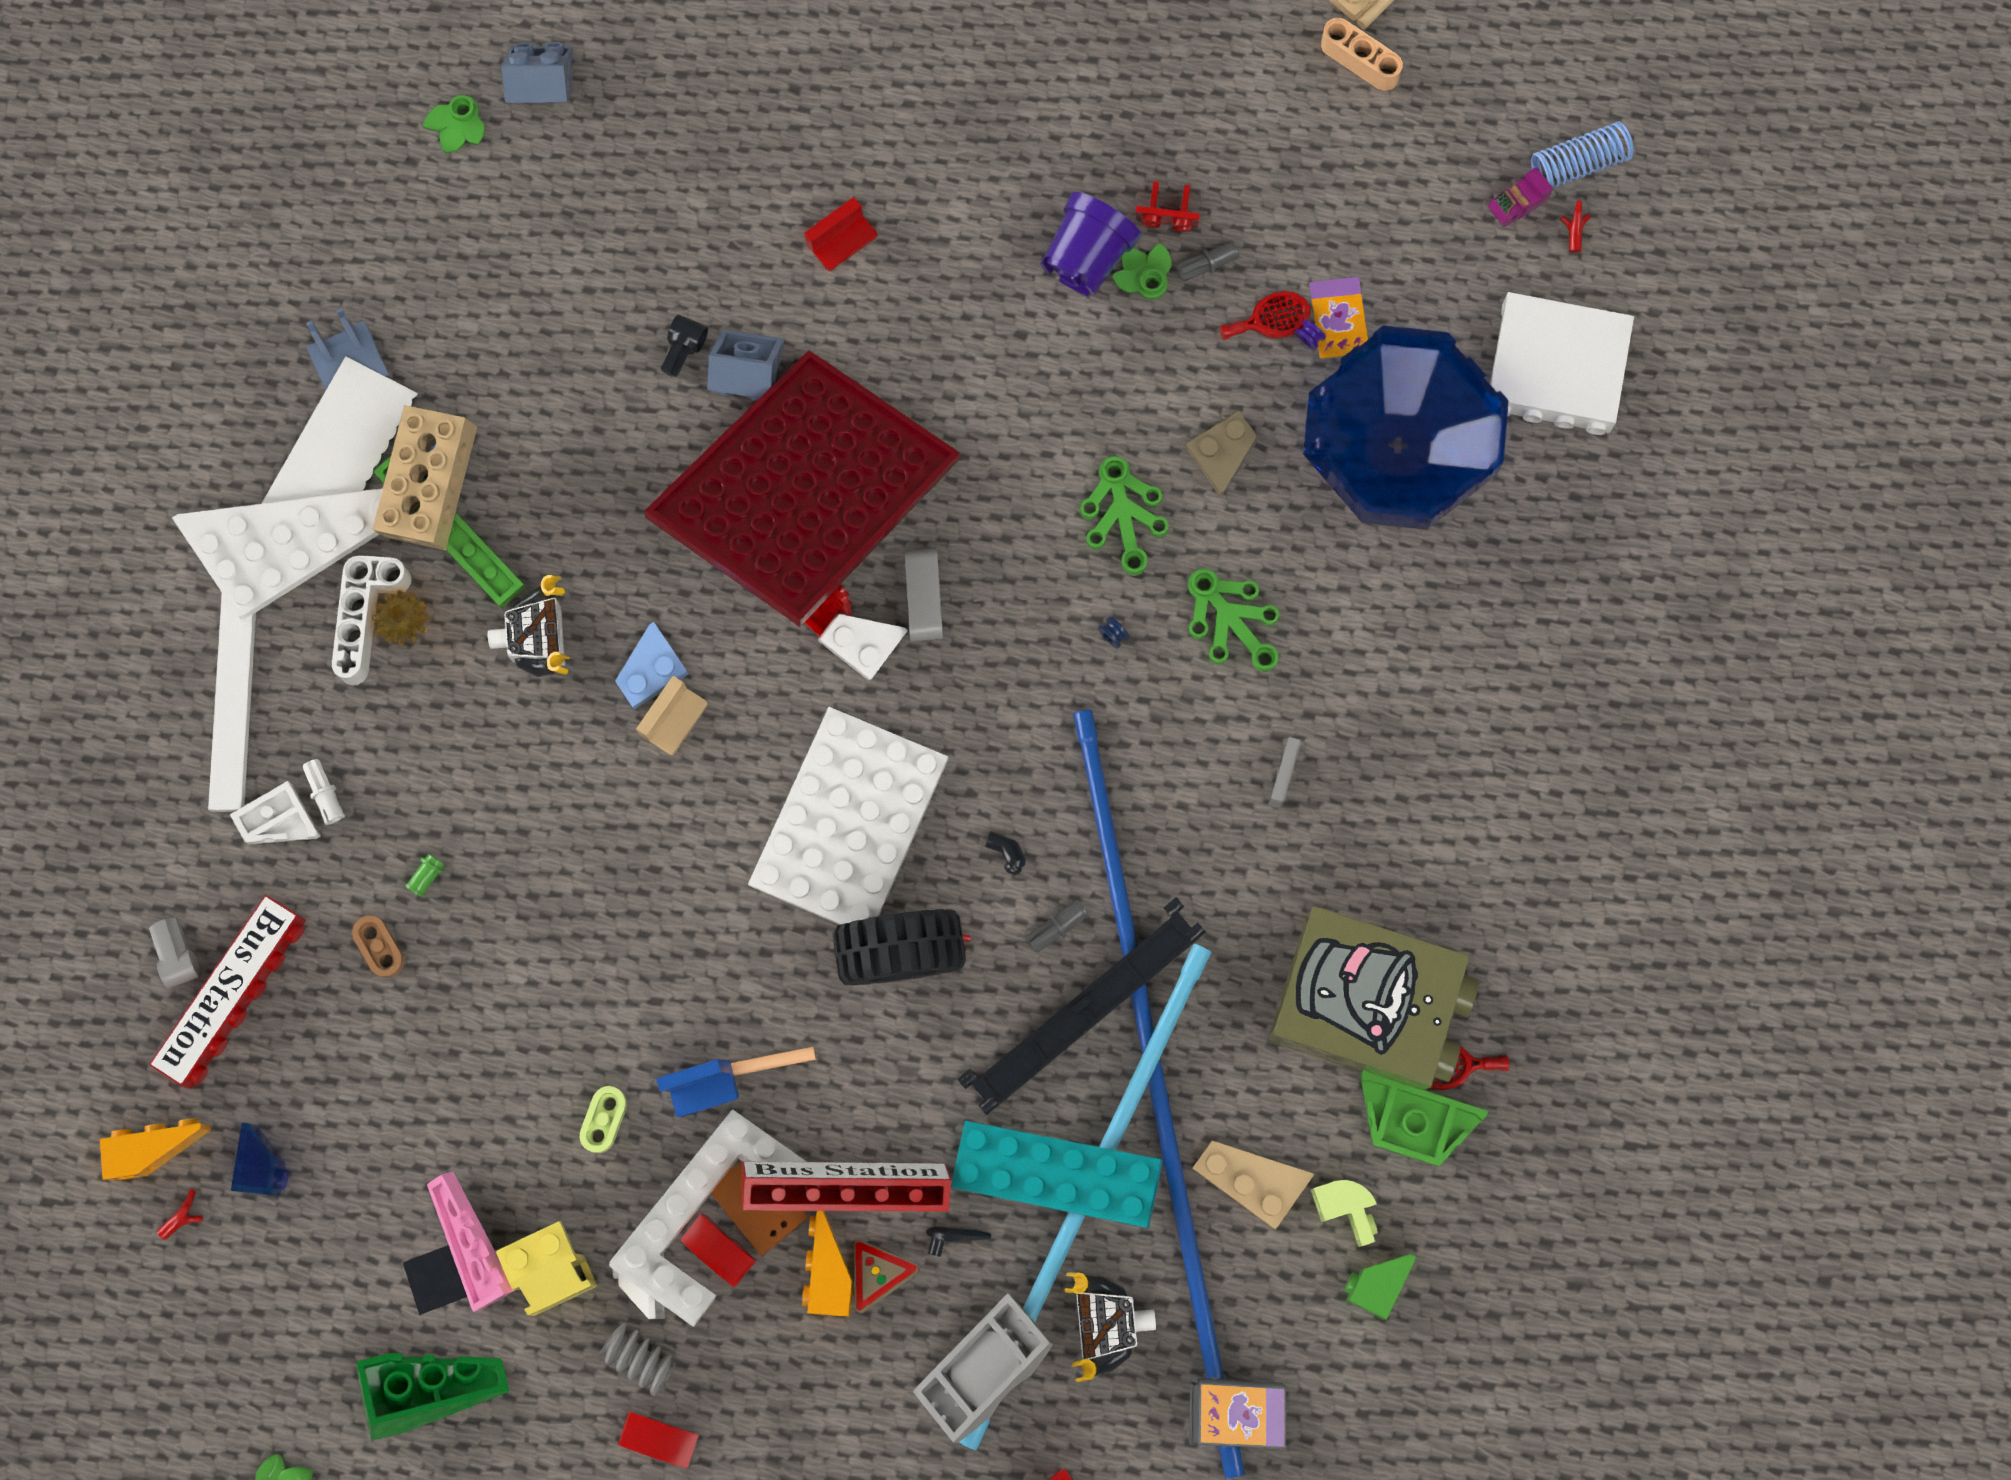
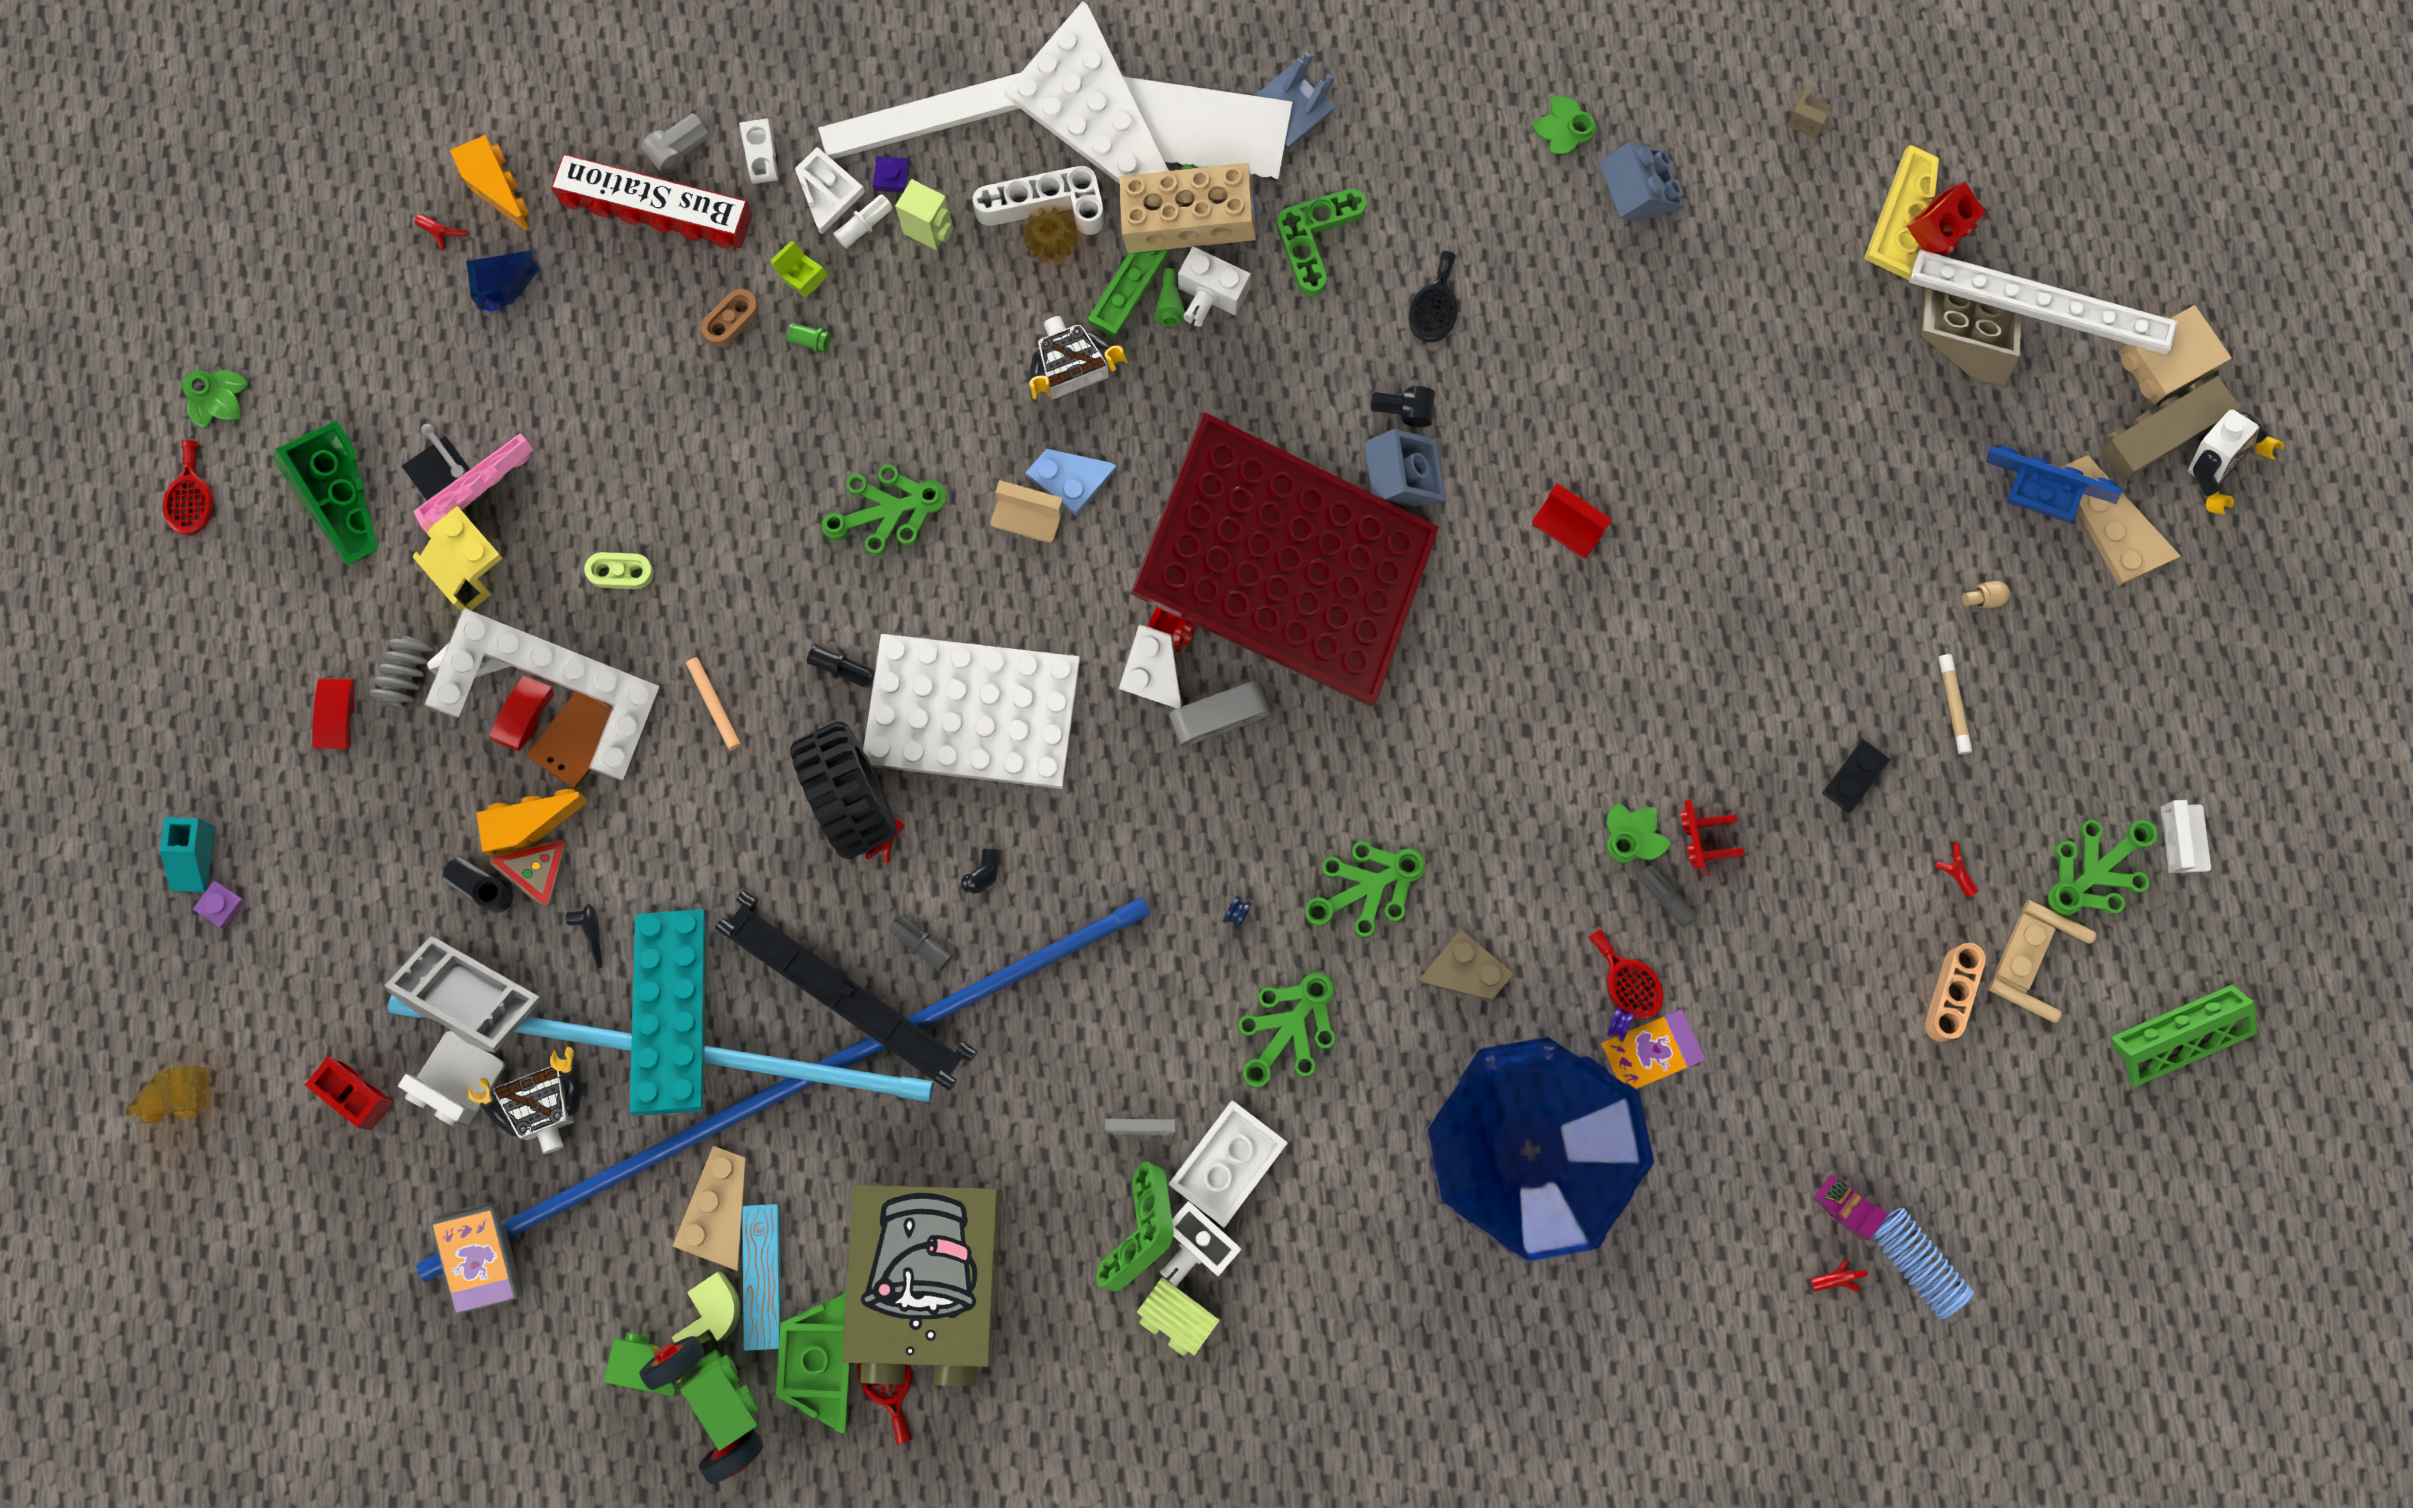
camera: 70 degrees right, 0 degrees up
blue panel [656,1059,739,1117] -> none
red brick [740,1161,951,1212] -> none
dark purple piece [1040,192,1142,297] -> none
white panel [1484,292,1634,435] -> none
none -> white bracket [398,1031,505,1125]
none -> light grey hinge [421,423,466,479]
none -> black piece [441,855,513,913]
none -> brick [639,1336,764,1484]
none -> white leg [739,118,779,184]
none -> medium azure tile [742,1204,781,1351]
none -> lime bracket [770,241,829,298]
none -> black axle [806,644,874,687]
none -> bright green plant [822,464,947,556]
none -> dark purple plate [873,156,910,193]
none -> yellowish green brick [895,179,953,250]
none -> bright green beam [1096,1161,1174,1292]
none -> yellowish green brick [1137,1277,1219,1357]
none -> bright green cone [1154,268,1185,327]
none -> white brick [1159,1201,1242,1287]
none -> white plate [1168,1100,1288,1228]
none -> white brick [1178,247,1251,327]
none -> bright green beam [1277,189,1367,297]
none -> black piece [1408,251,1458,342]
none -> black plate [1822,739,1891,813]
none -> red bar [1935,843,1979,898]

